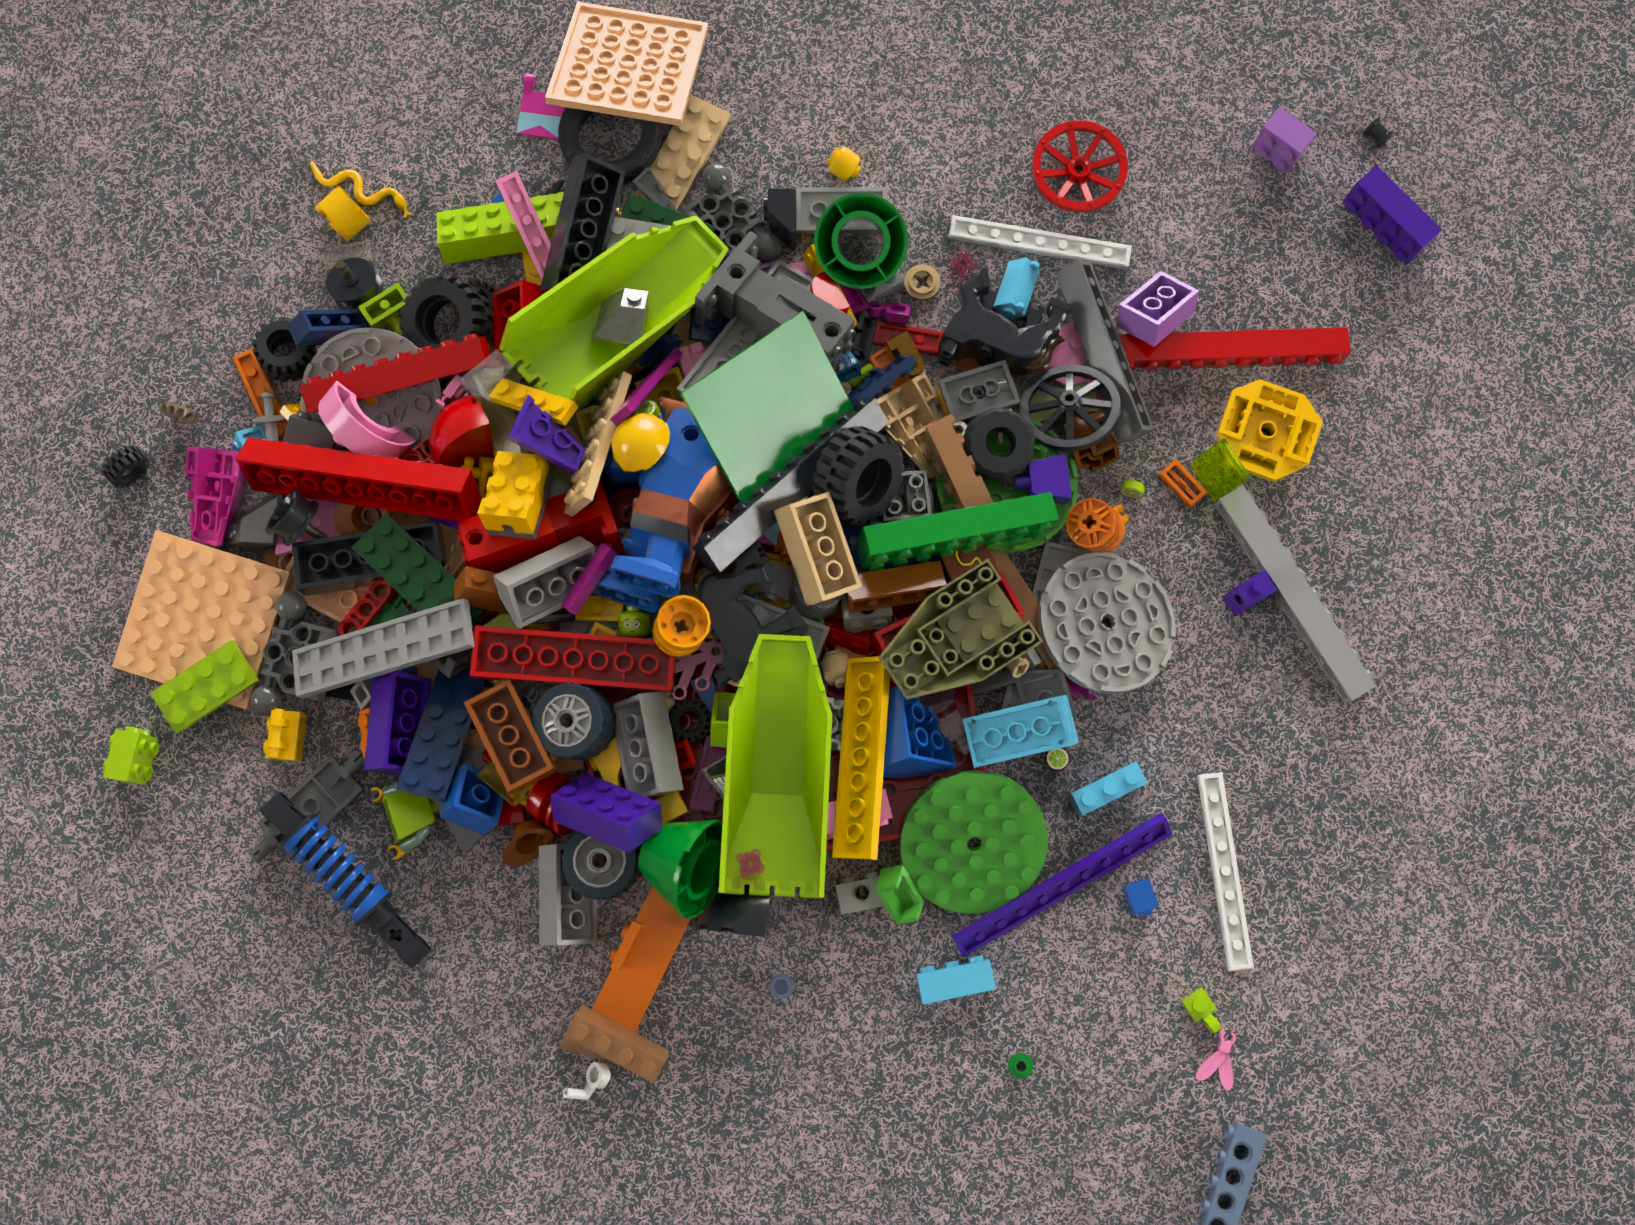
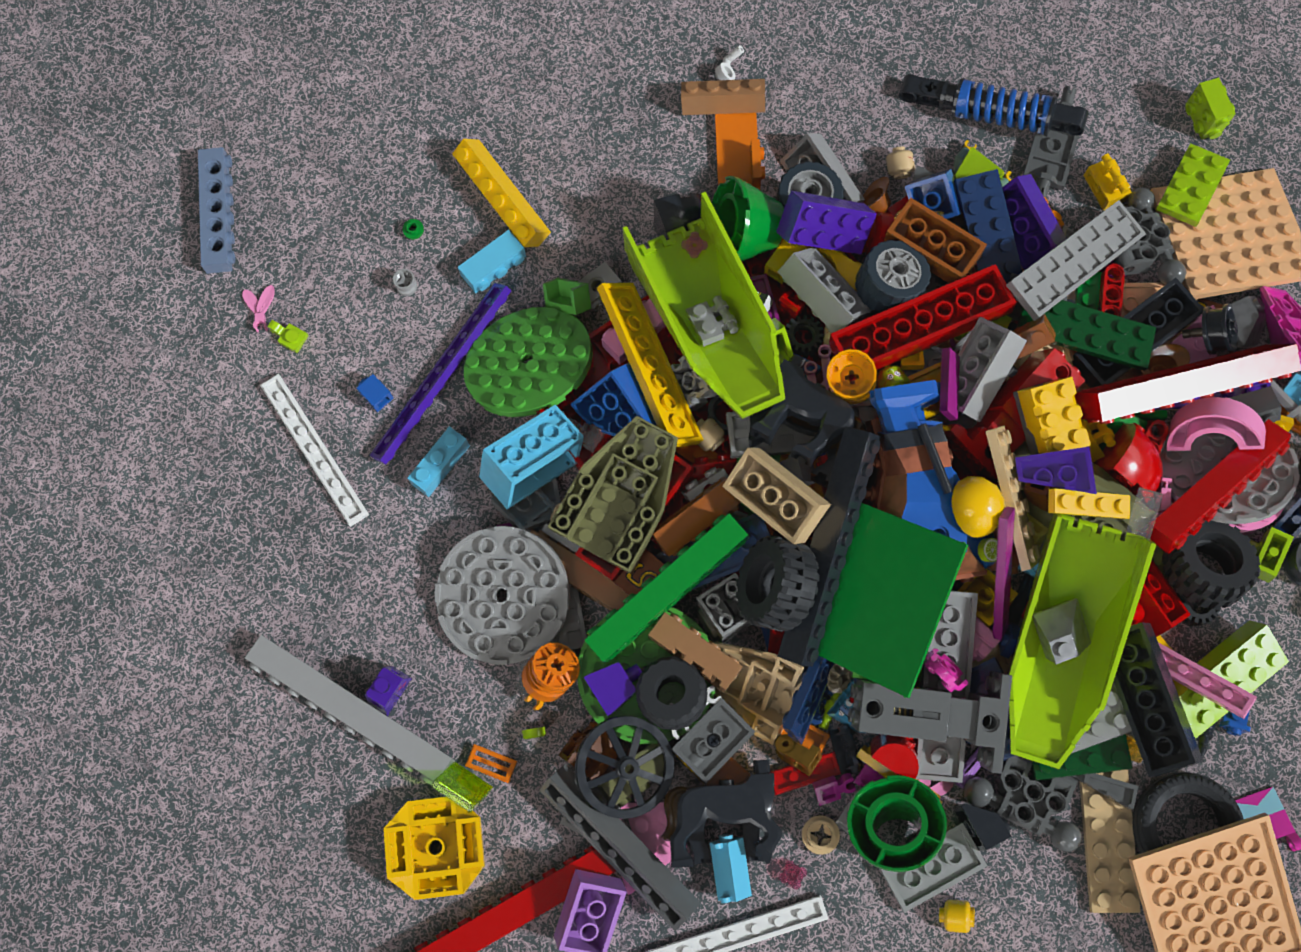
camera: 155 degrees right, 5 degrees down
sand blue plate [769,974,794,999] -> none
none -> light grey wheel [393,269,417,296]
none -> yellow brick [452,138,551,247]
none -> light grey plate [686,296,738,347]
none -> tan head [886,146,915,179]
none -> black bar [917,423,953,494]
none -> dark pink plate [924,648,968,692]

